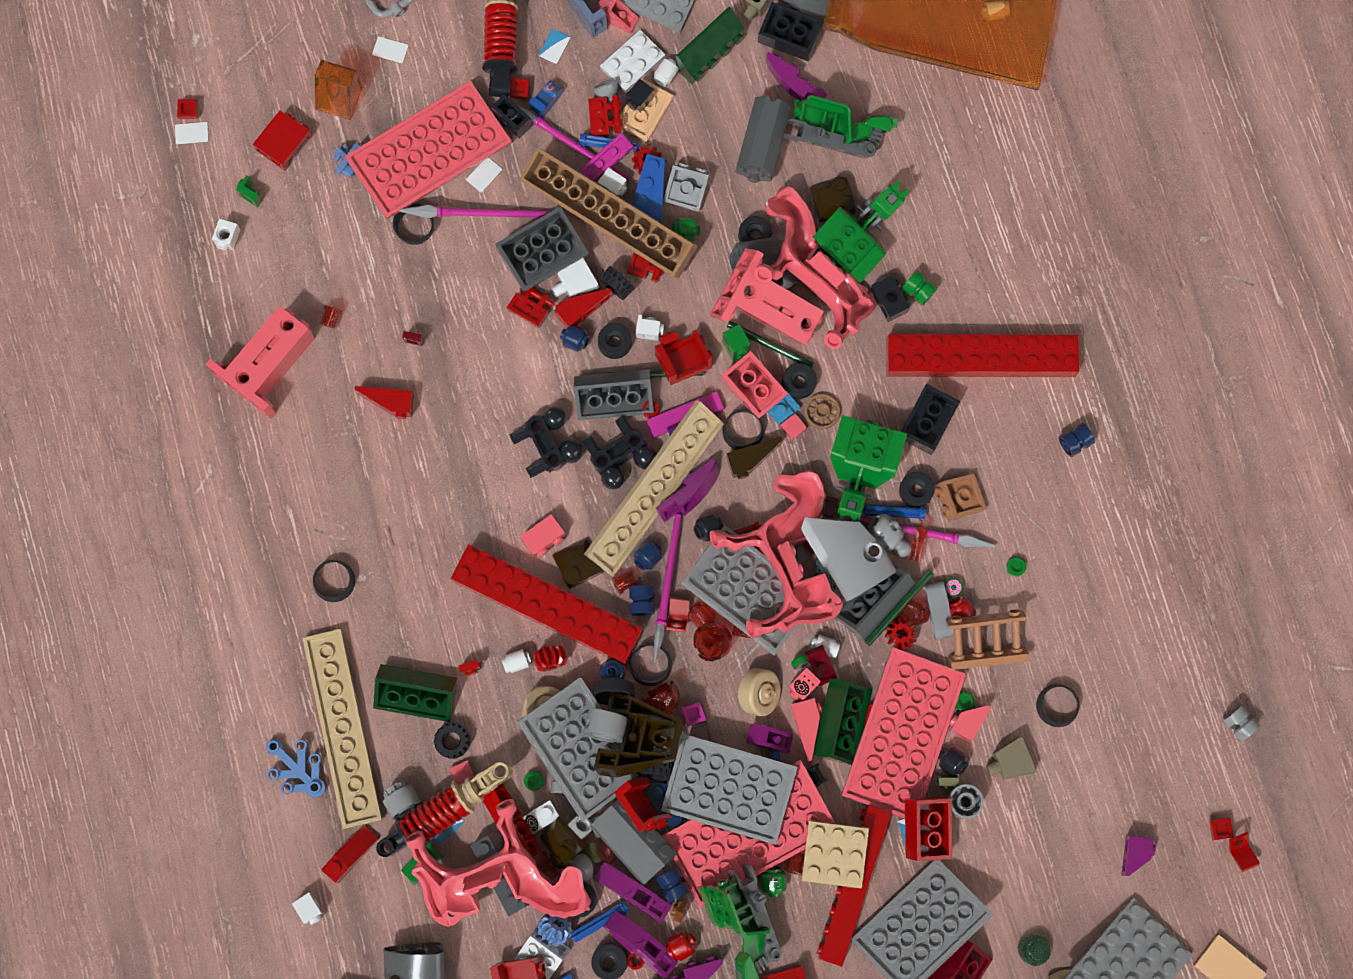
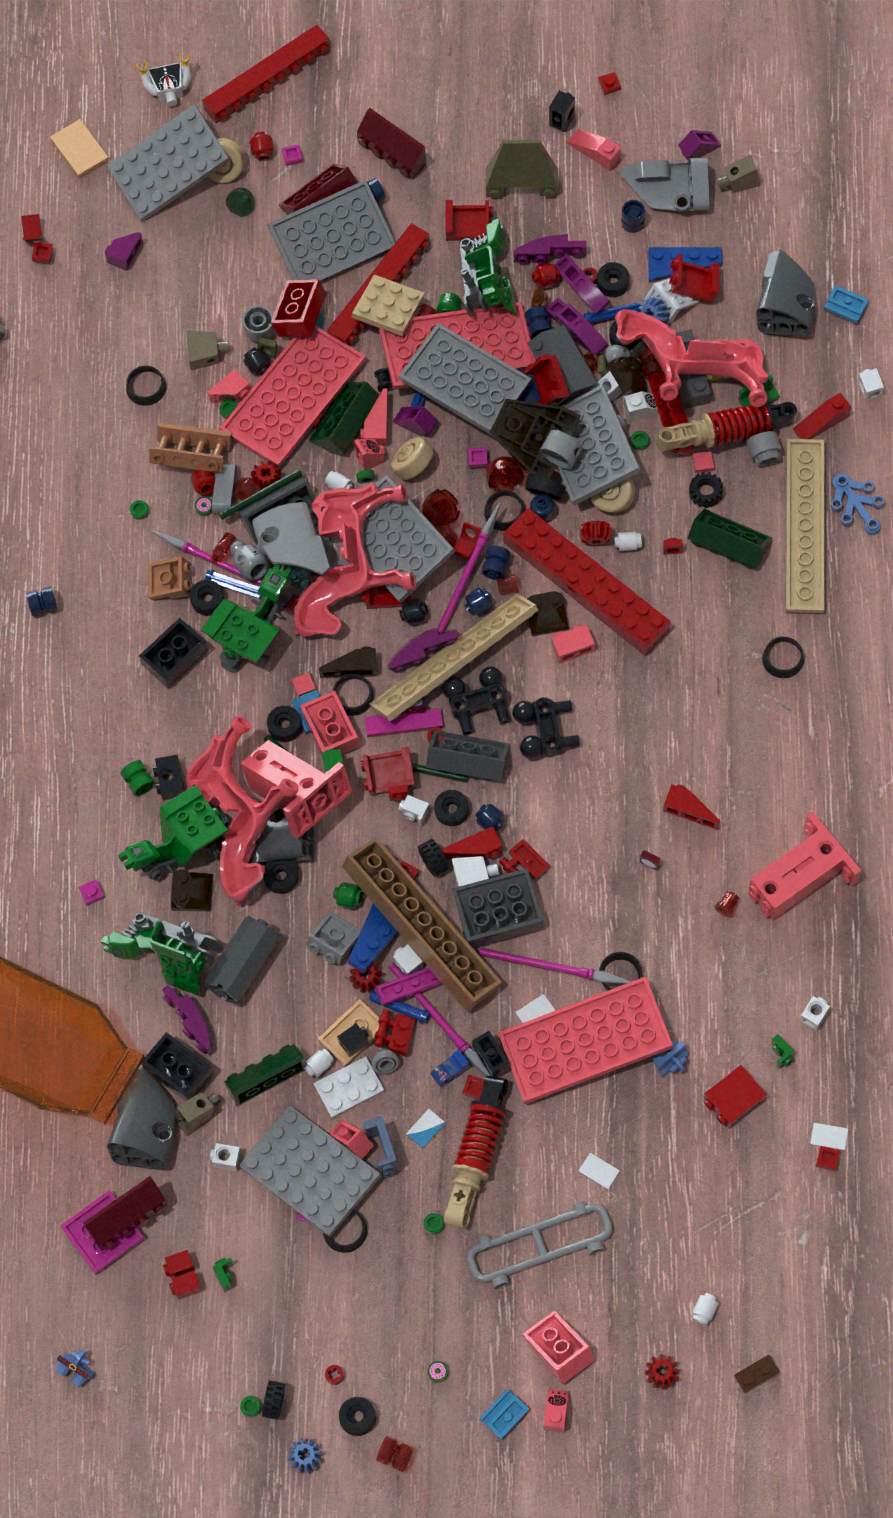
camera: 160 degrees left, 10 degrees down
clear orange slope [315,60,363,120] -> none
medium nougat wheel [804,394,840,430] -> none
dark red plate [805,644,837,686] -> none
red brick [886,334,1080,377] -> none
none -> dark pink plate [79,879,104,906]

